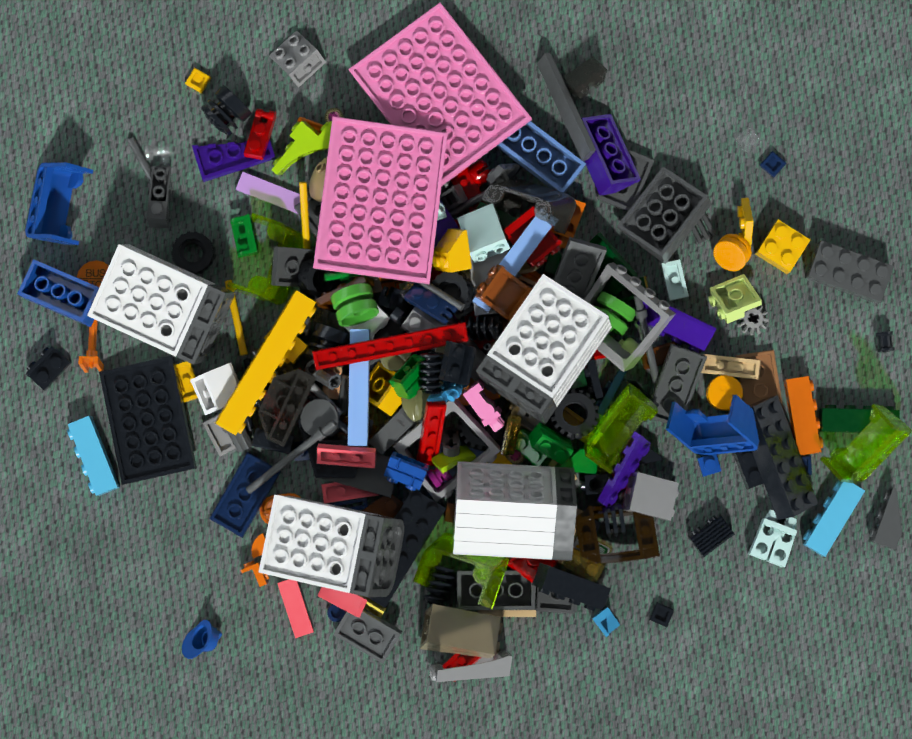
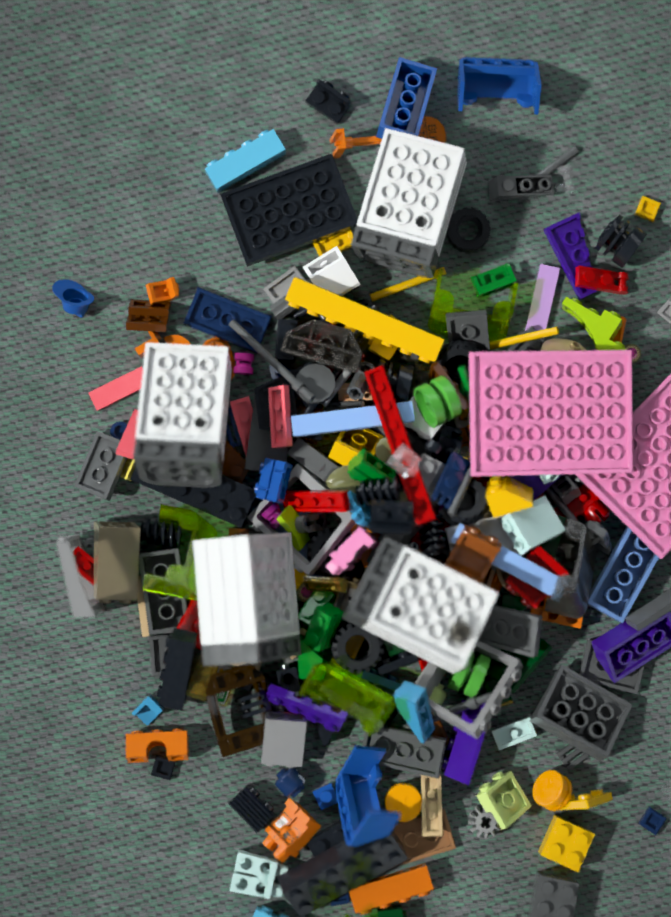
camera: 80 degrees right, 0 degrees up
none -> reddish brown slope [126,299,171,332]
none -> orange arch [126,729,189,763]
none -> orange bracket [145,277,179,304]
none -> dark pink wheel [233,353,254,375]
none -> orange hips [262,797,321,863]
none -> dark blue head [275,767,305,798]
none -> clear brick [386,444,422,479]
none -> dark azure slope [394,681,435,744]
none -> clear smoke tile [449,621,471,643]

